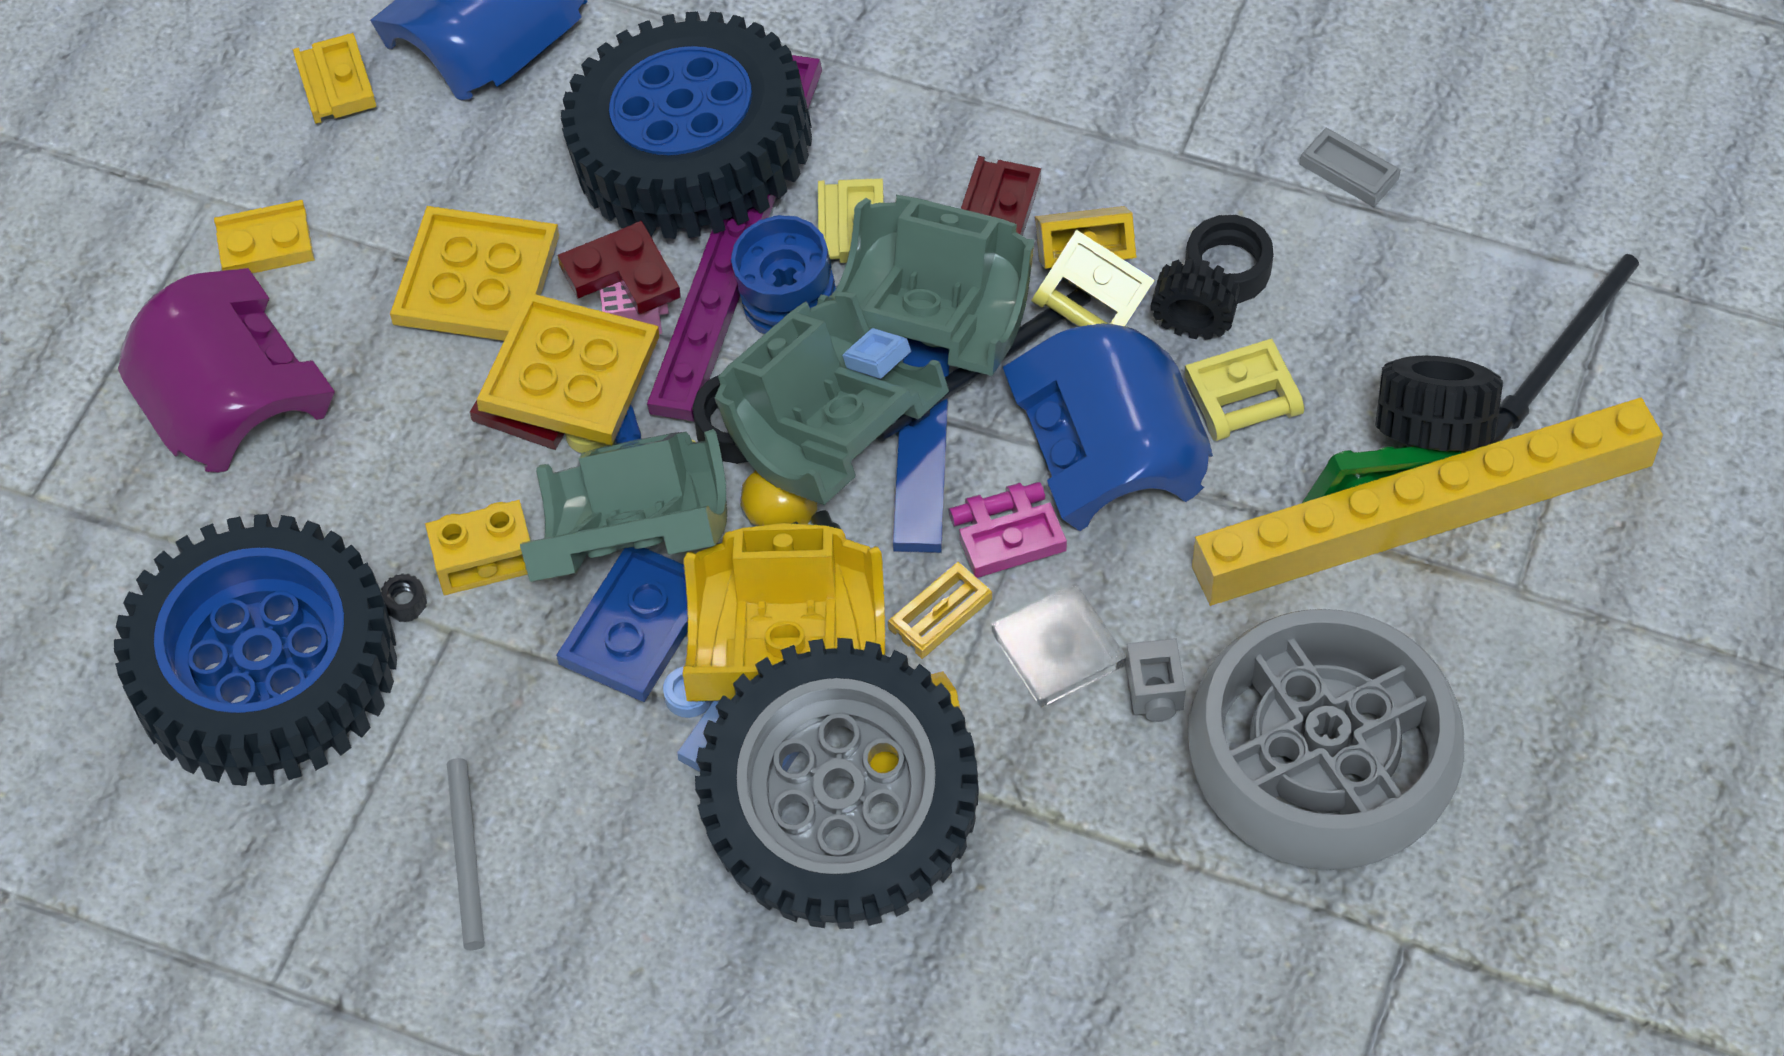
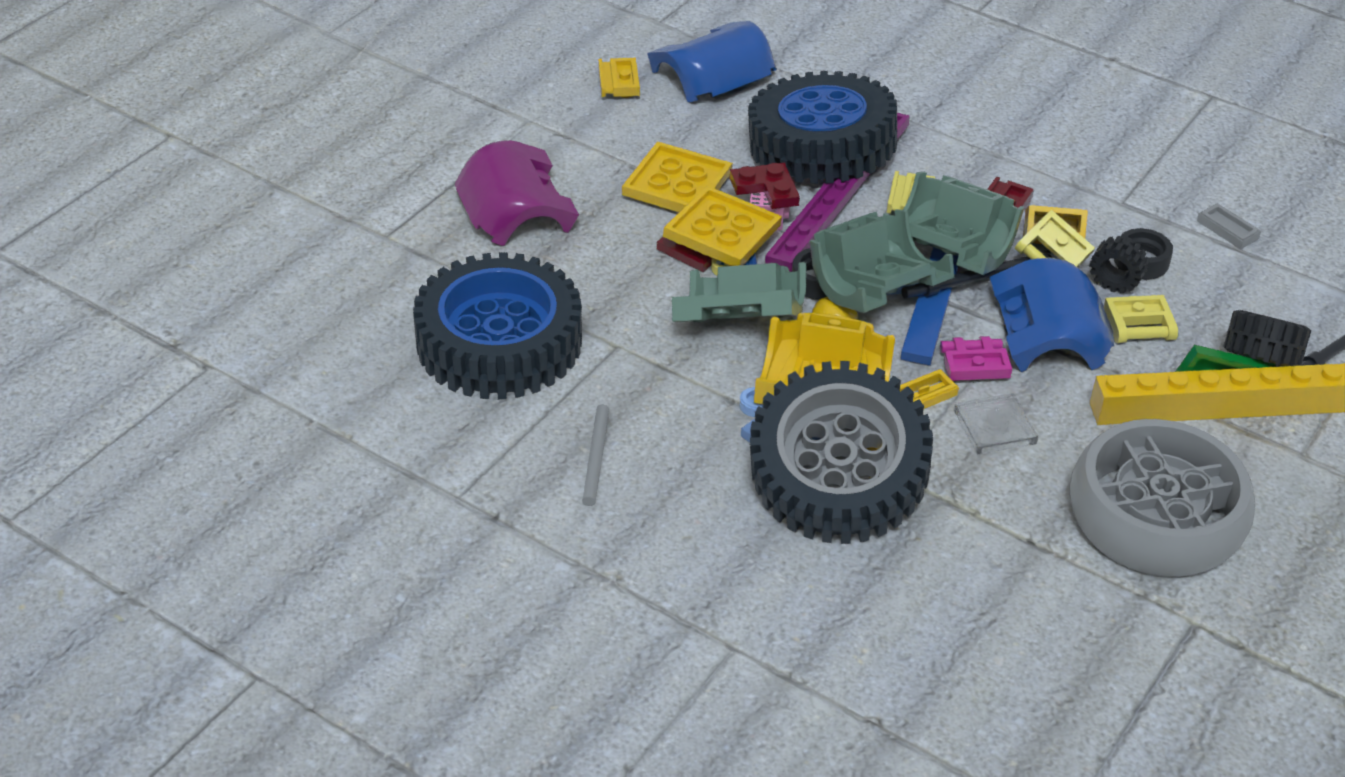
camera: 10 degrees right, 15 degrees down
yellow plate [214,199,315,274] -> none
black axle [381,573,427,622] -> none
yellow brick [425,499,530,596] -> none
blue plate [556,547,688,702] -> none
blue wheel [731,215,836,334] -> none
light blue tile [842,328,911,379] -> none
light grey brick [1125,638,1186,721] -> none

